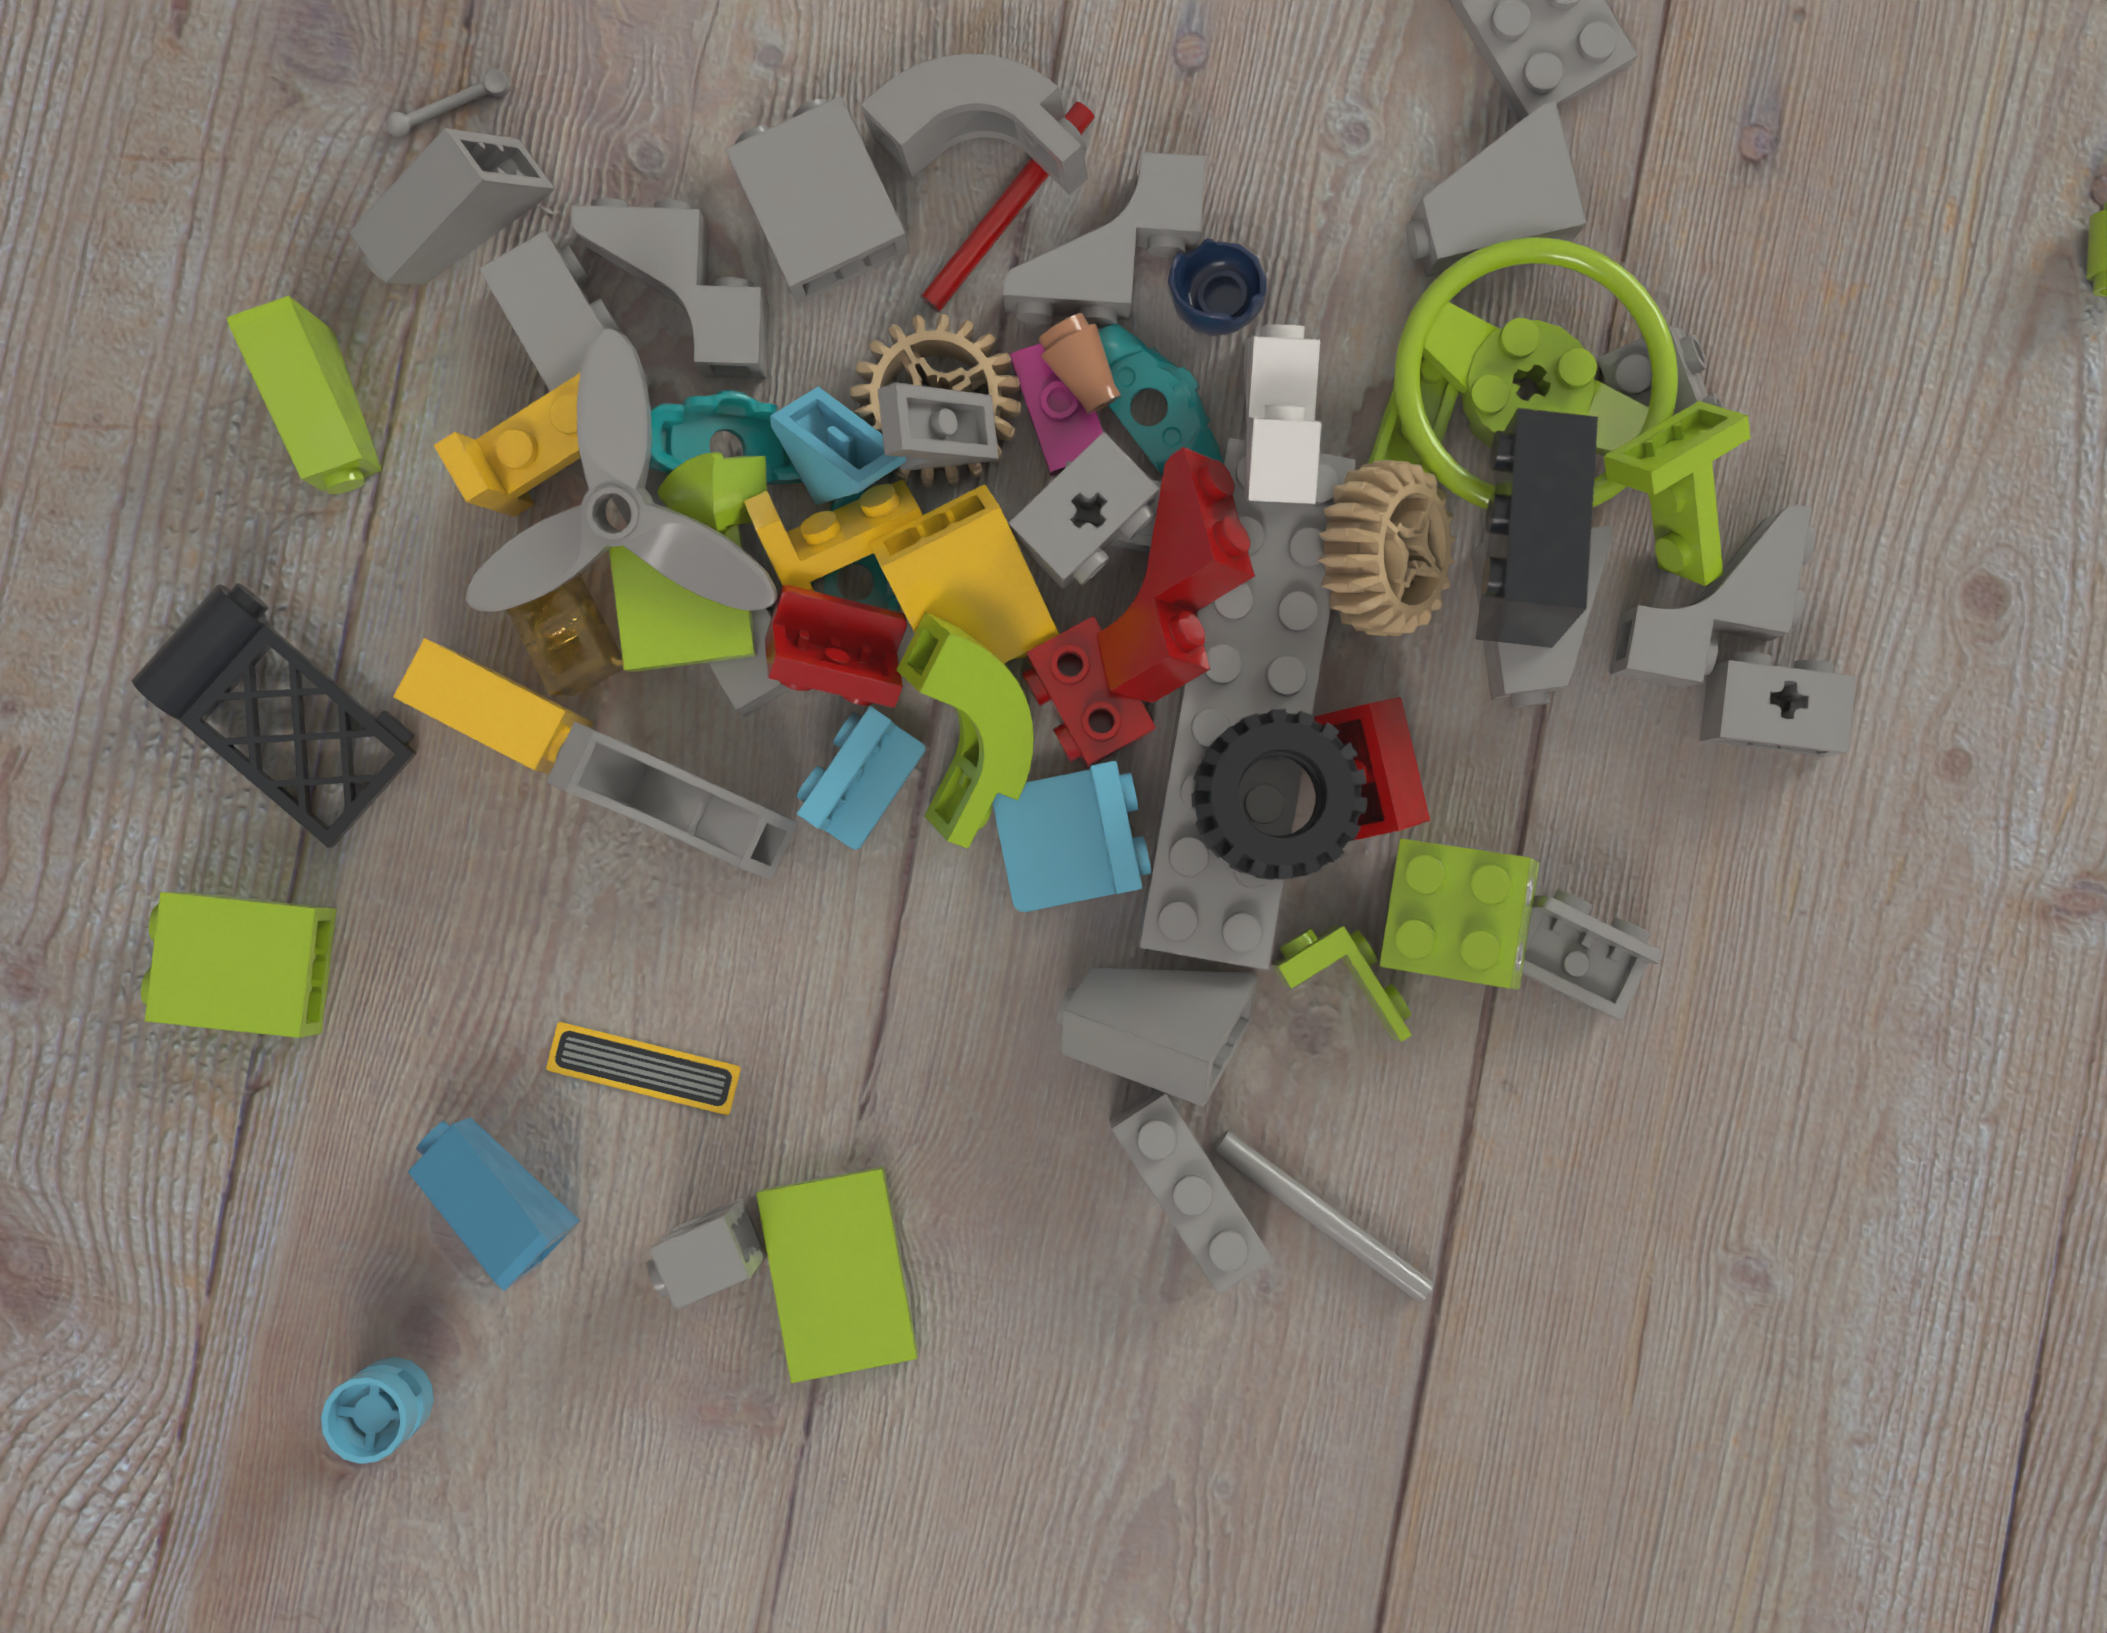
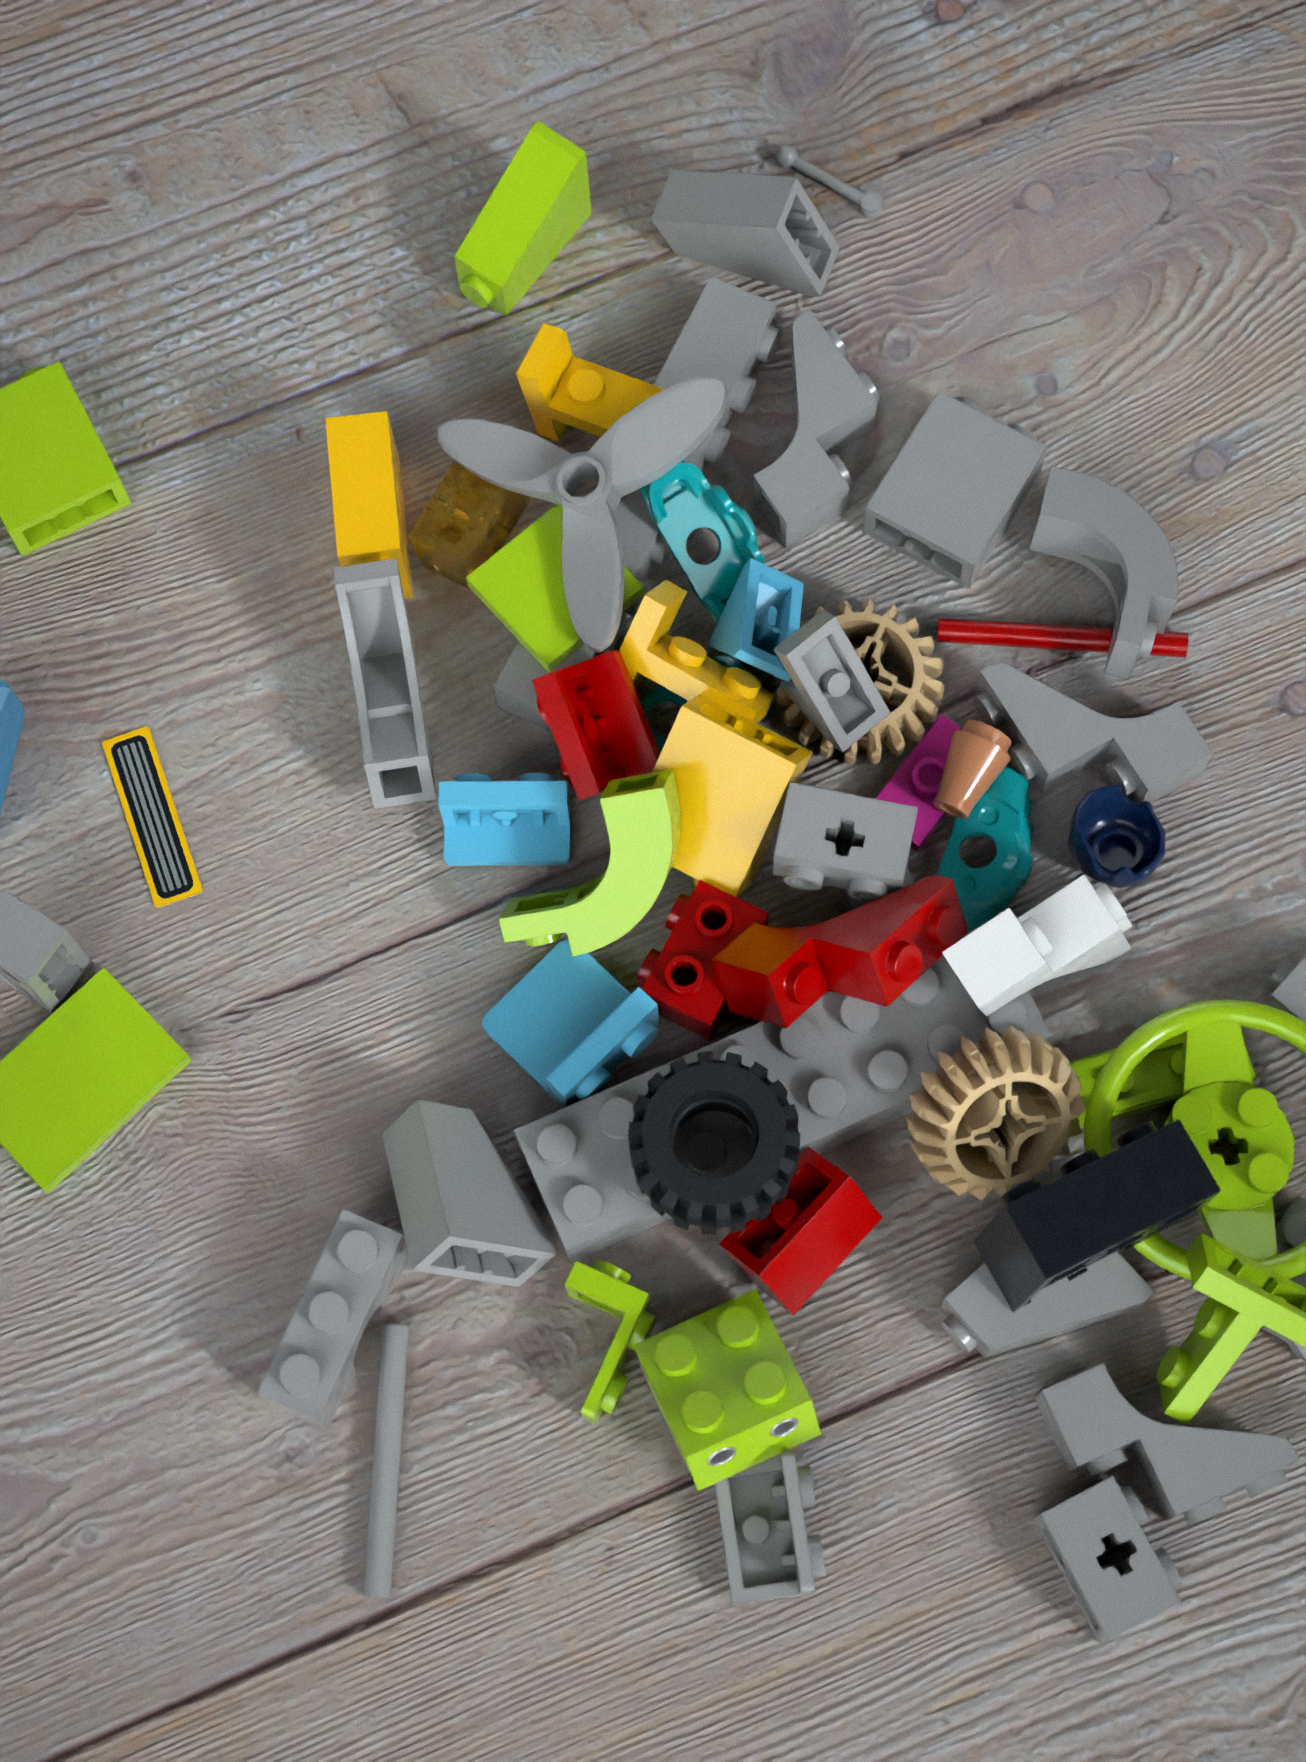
camera: 65 degrees right, 15 degrees down
black piece [131,583,417,848] -> none
lime tile [658,452,767,533] -> none

